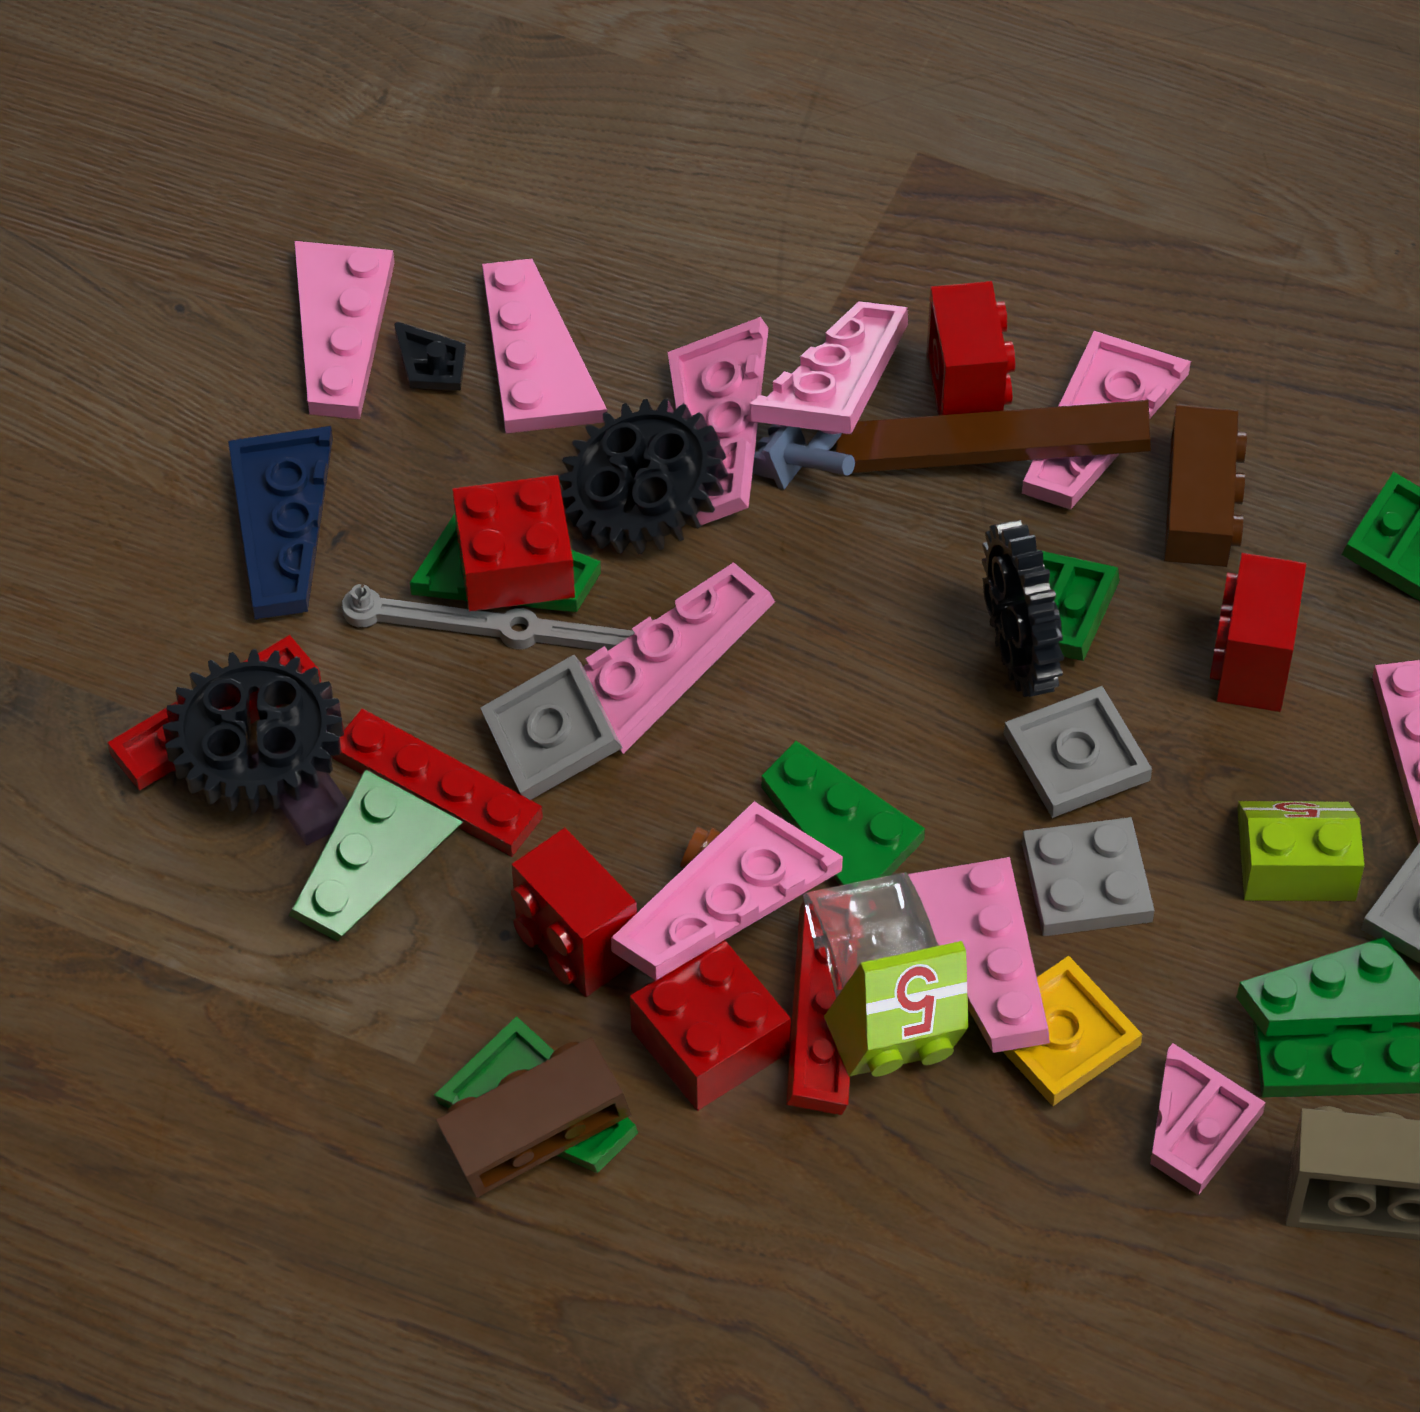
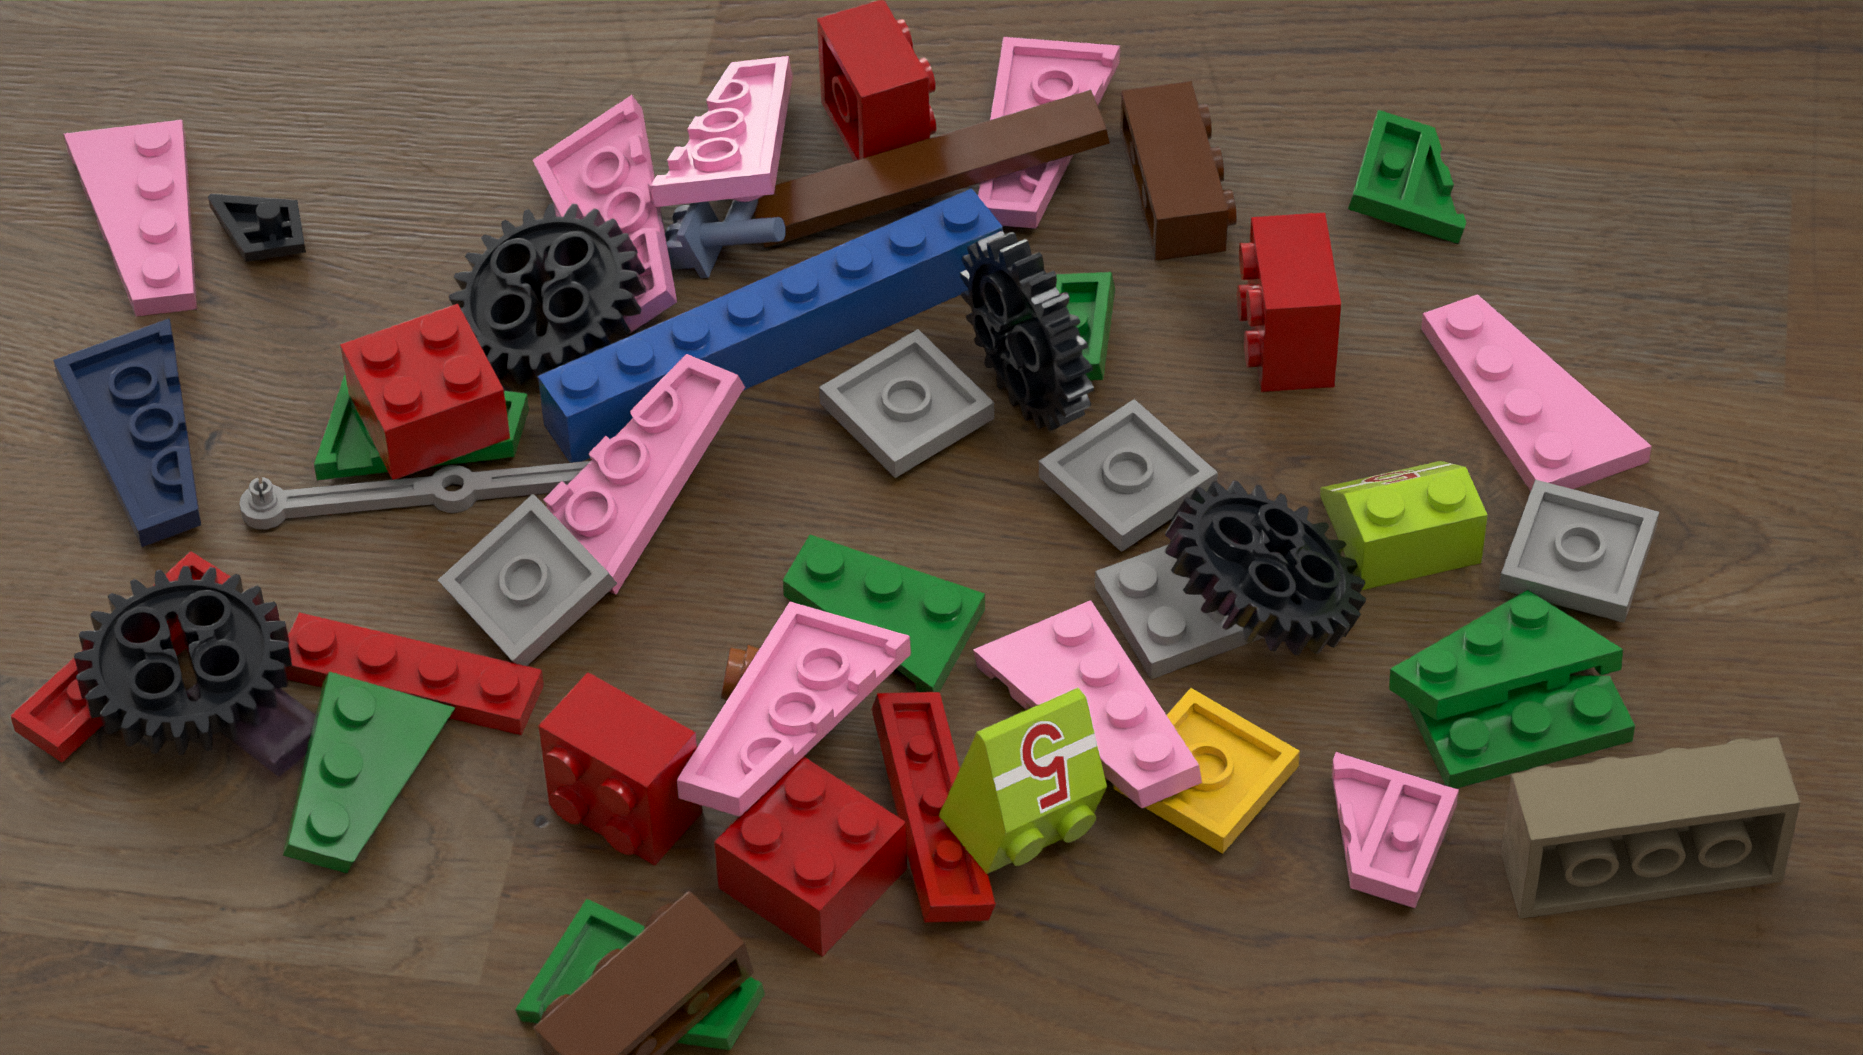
camera: 15 degrees left, 5 degrees down
bright pink wing [482,259,607,434] -> none
clear slope [803,872,938,998] -> none
none -> blue brick [538,188,1003,463]
none -> light grey plate [819,329,994,478]
none -> black gear [1165,481,1366,655]

